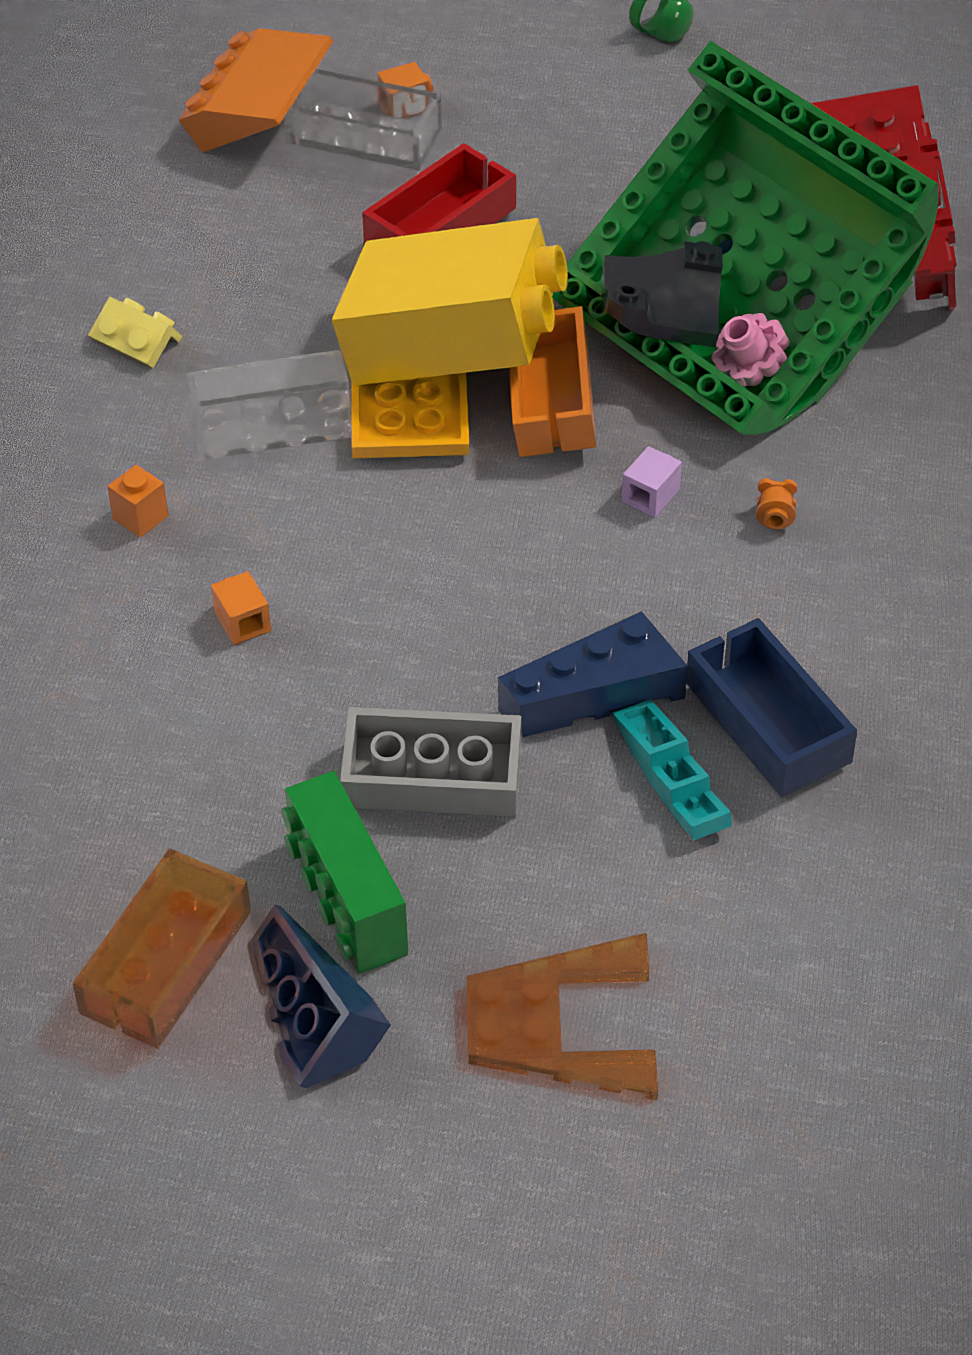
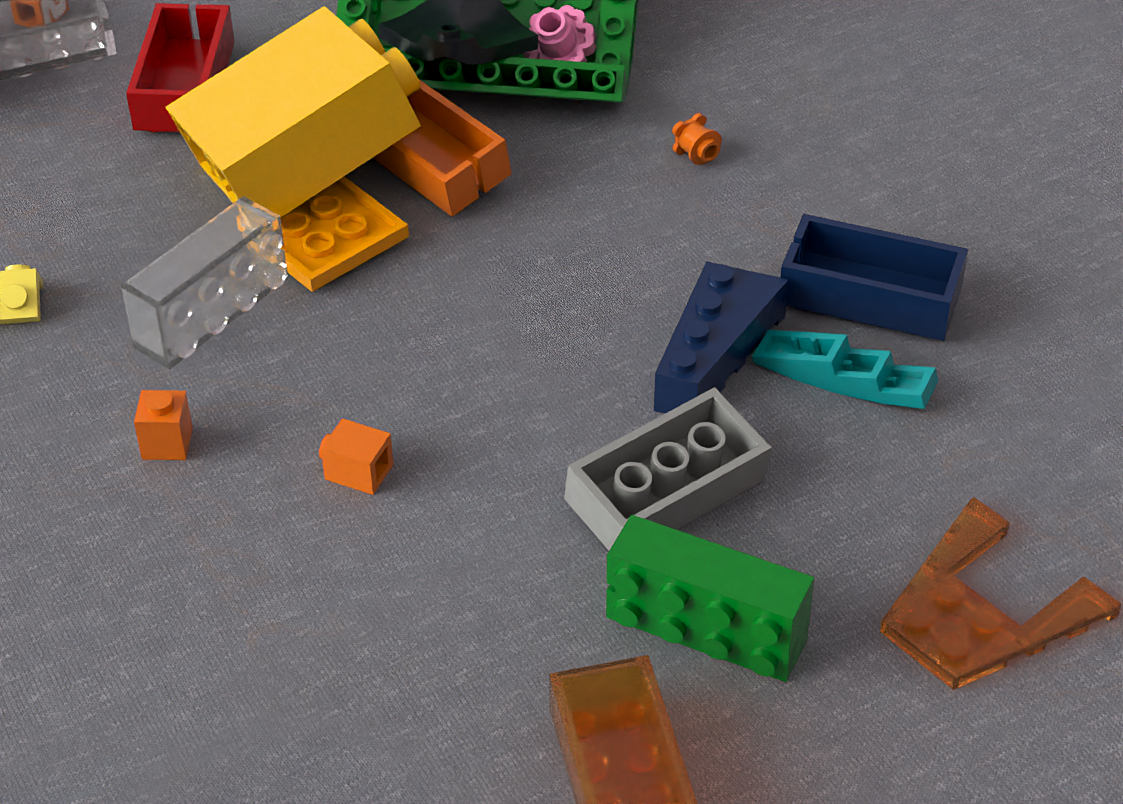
camera: 40 degrees left, 5 degrees down
dark blue wedge [251,904,391,1088] -> none
lavender brick [622,446,682,518] -> none

